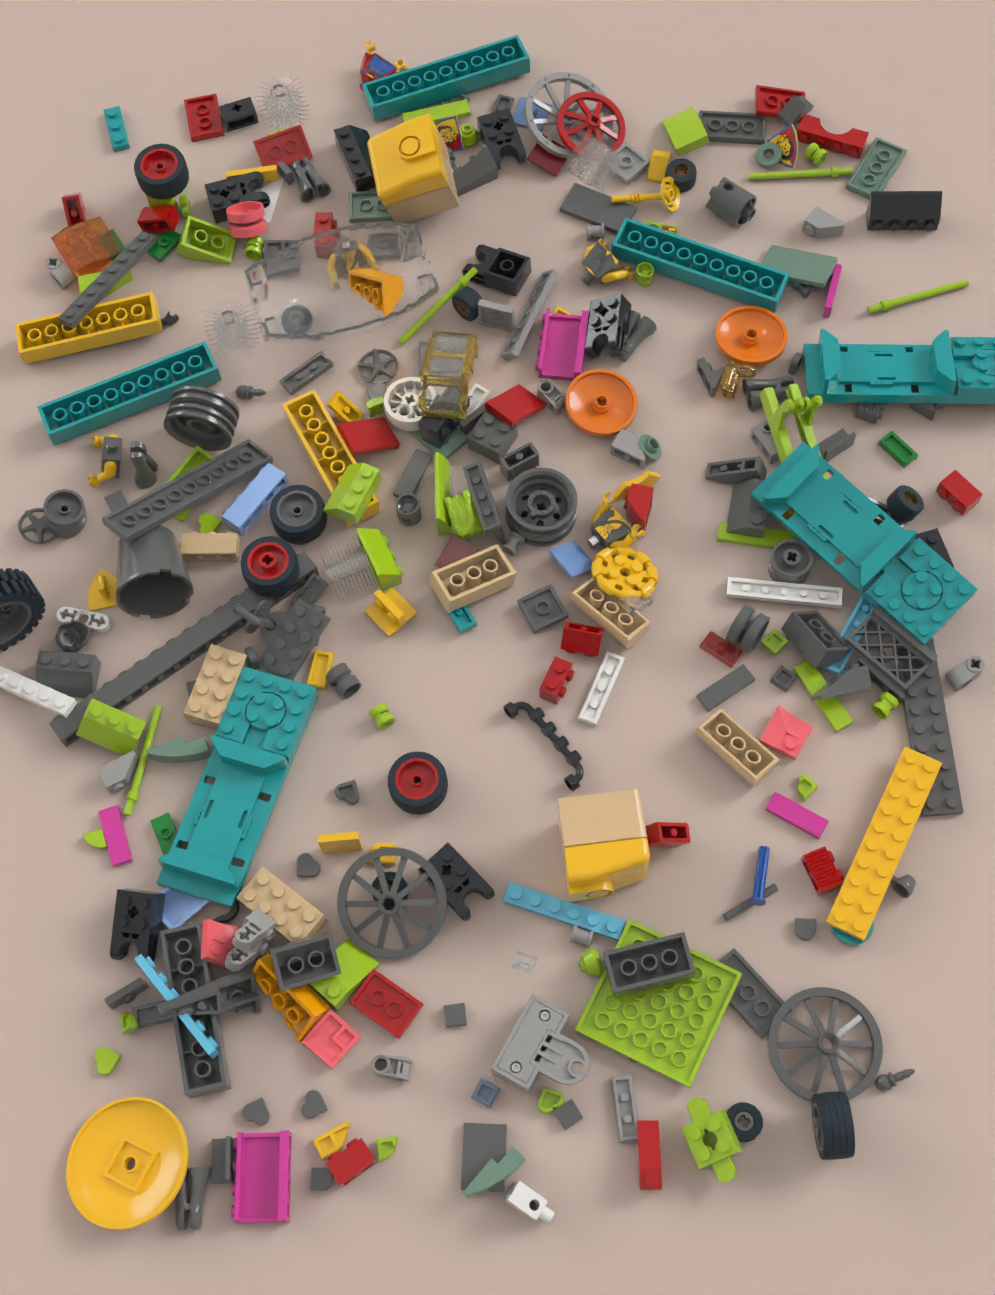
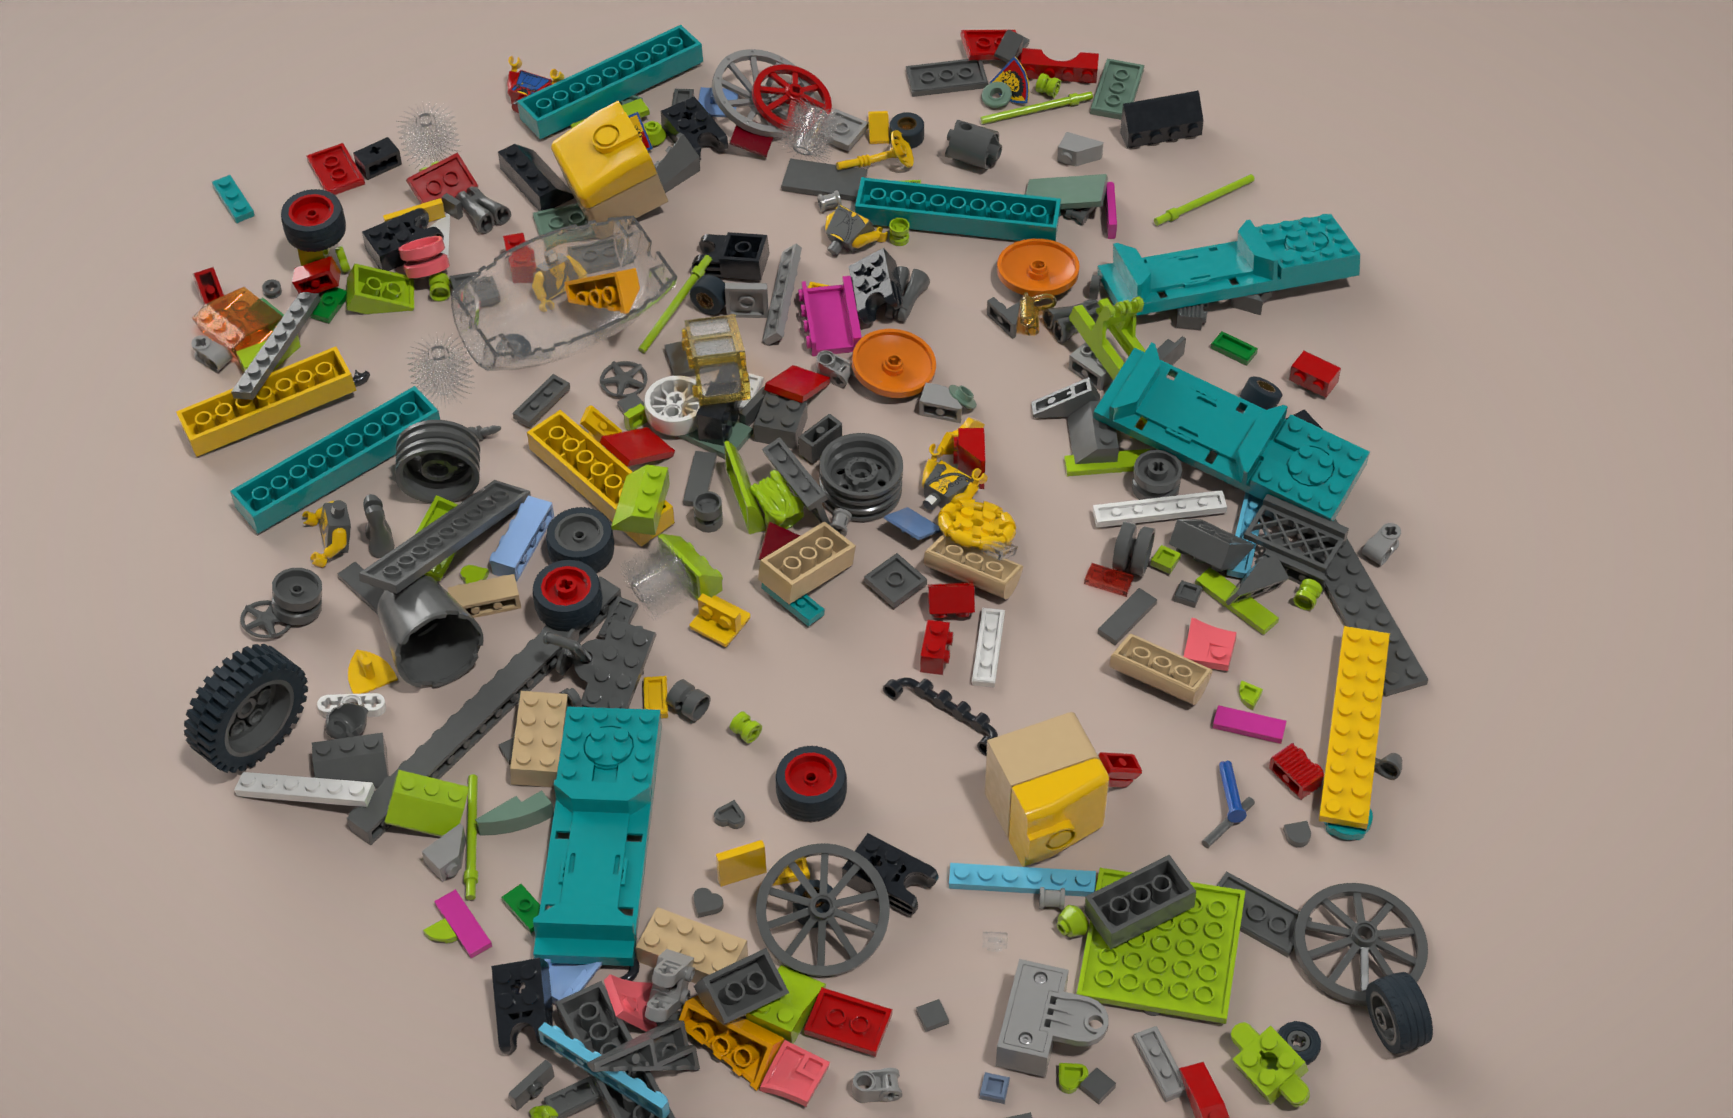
camera: 20 degrees left, 15 degrees down
lime slope [662,107,710,157] -> none
dark grey bar [875,1069,915,1092] -> none
none -> dark grey bush [262,279,282,299]

